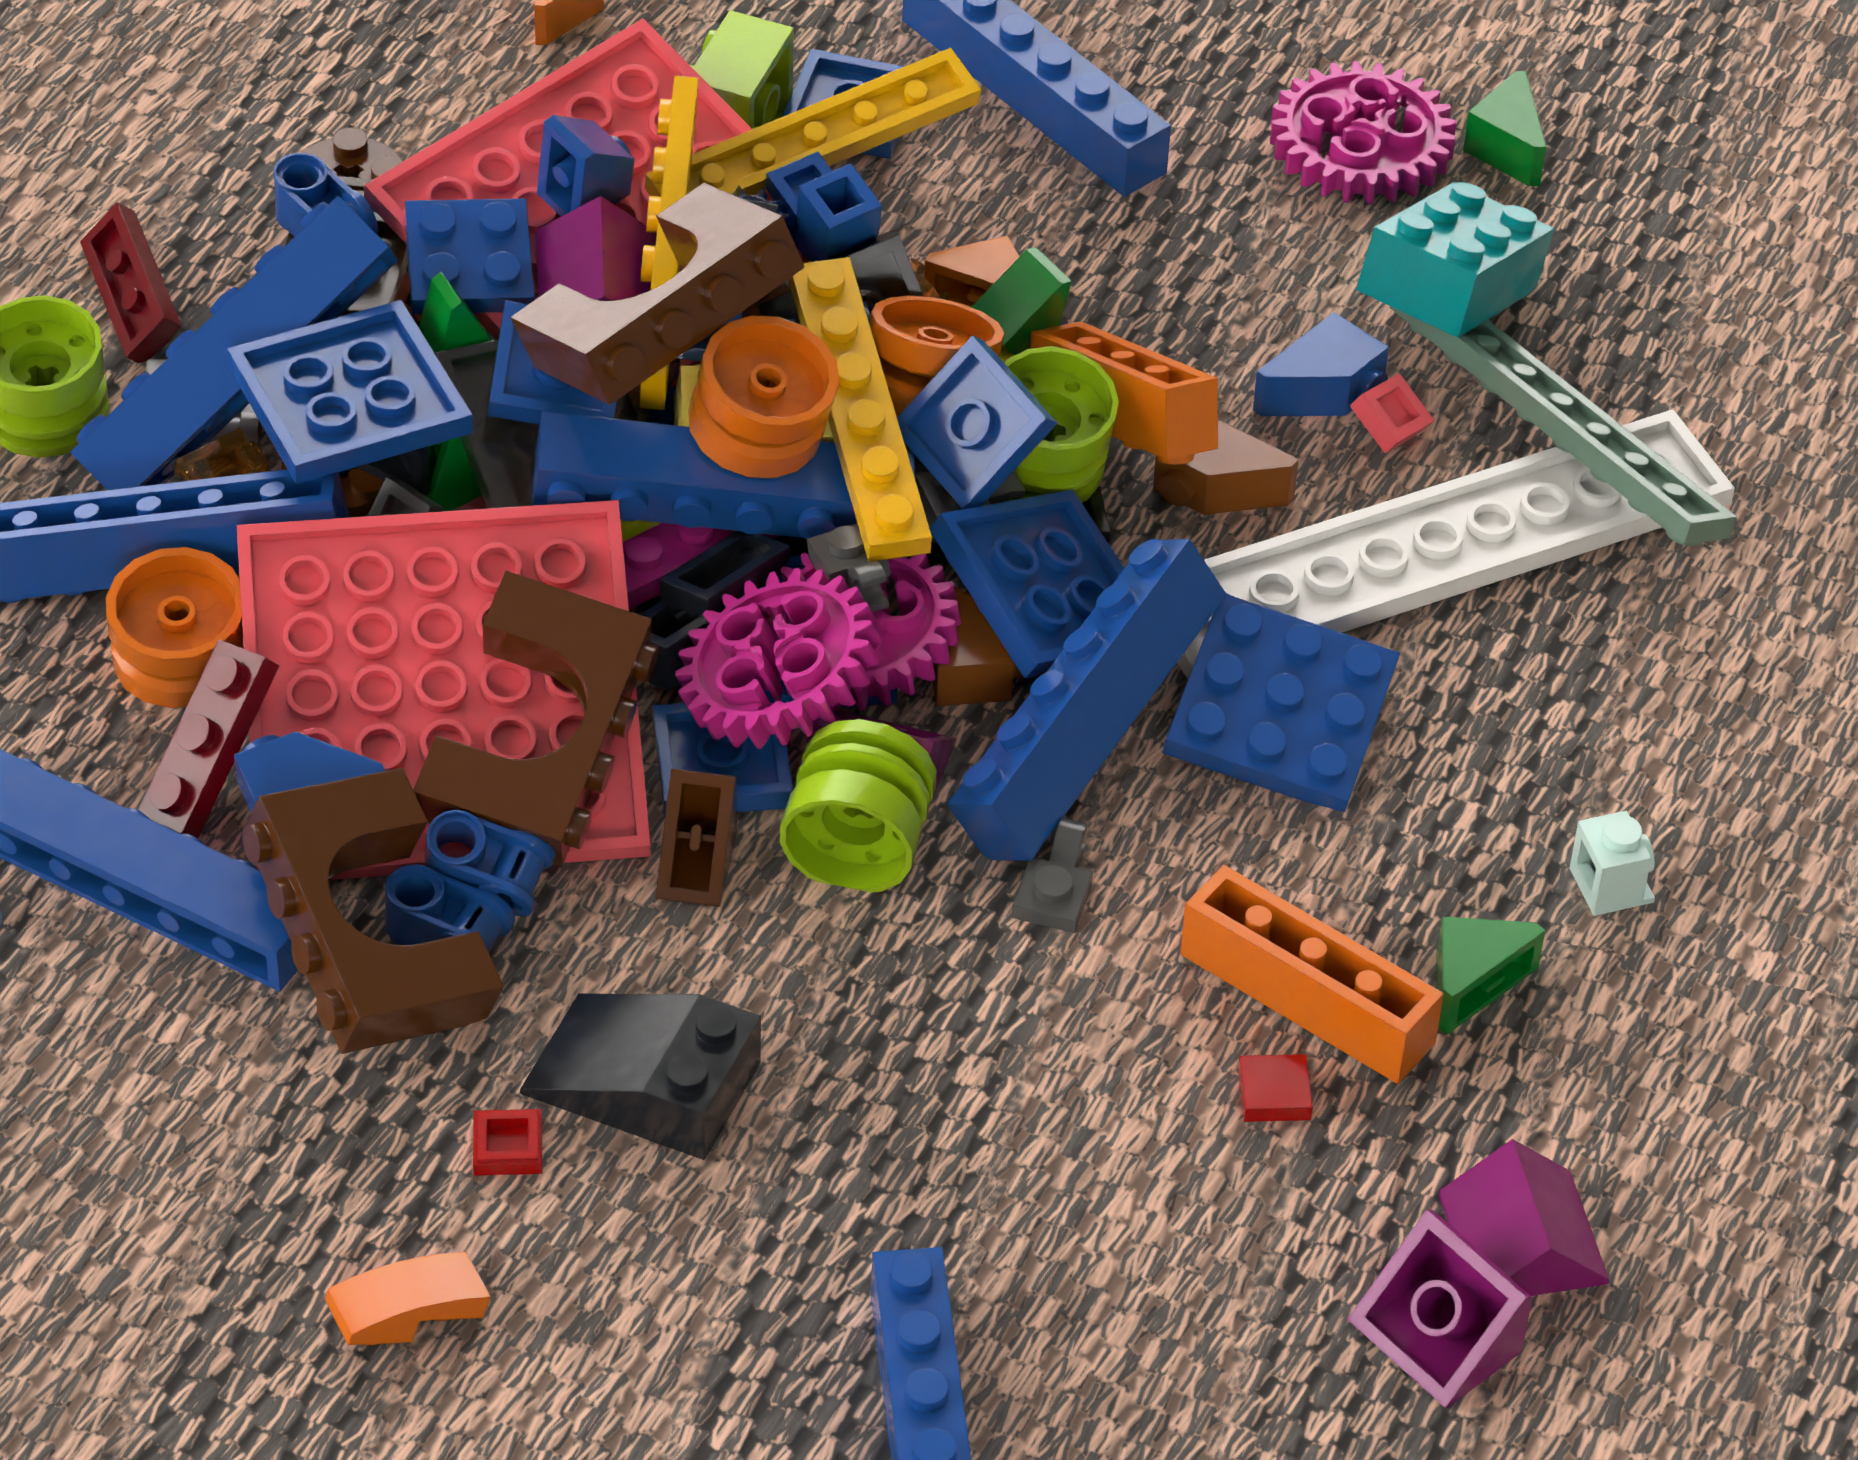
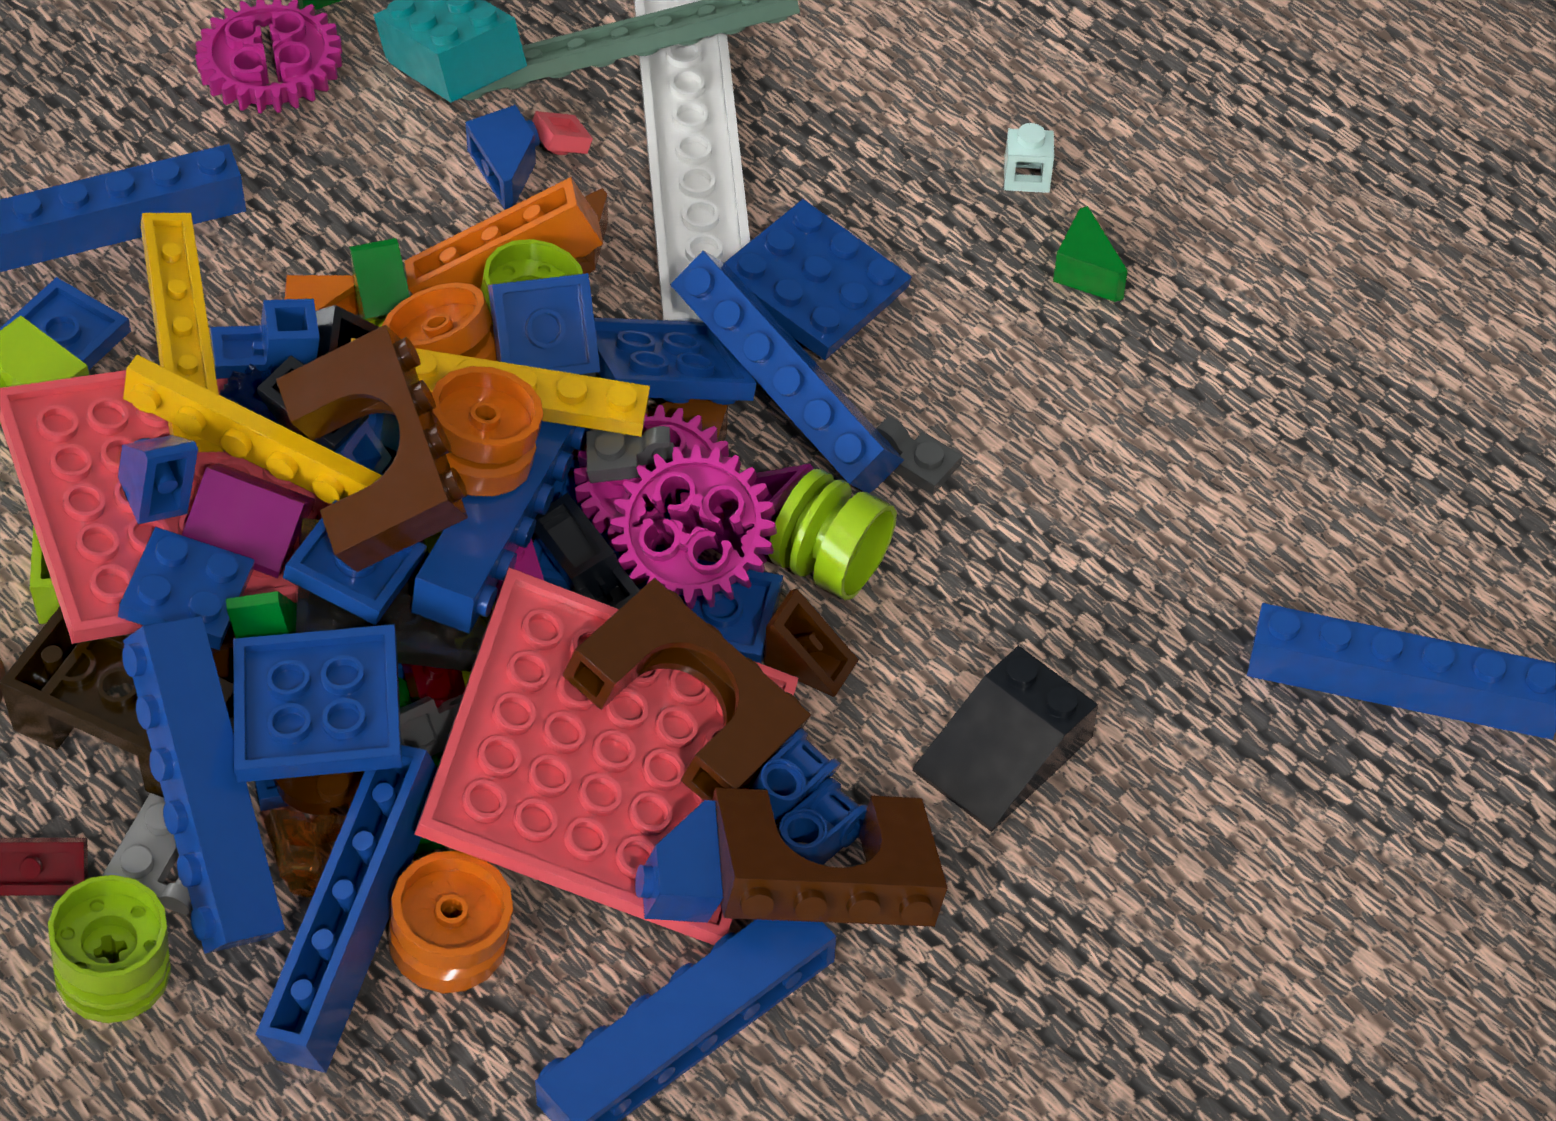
camera: 70 degrees left, 5 degrees up
plate [138,640,279,838] -> none
blue piece [274,153,378,237] -> none
slope [324,1252,491,1345] -> none
red tile [473,1109,542,1176] -> none
orange brick [1180,864,1444,1084] -> none
red tile [1238,1054,1313,1122] -> none
magenta slope [1347,1209,1533,1408] -> none
magenta slope [1439,1139,1609,1296] -> none

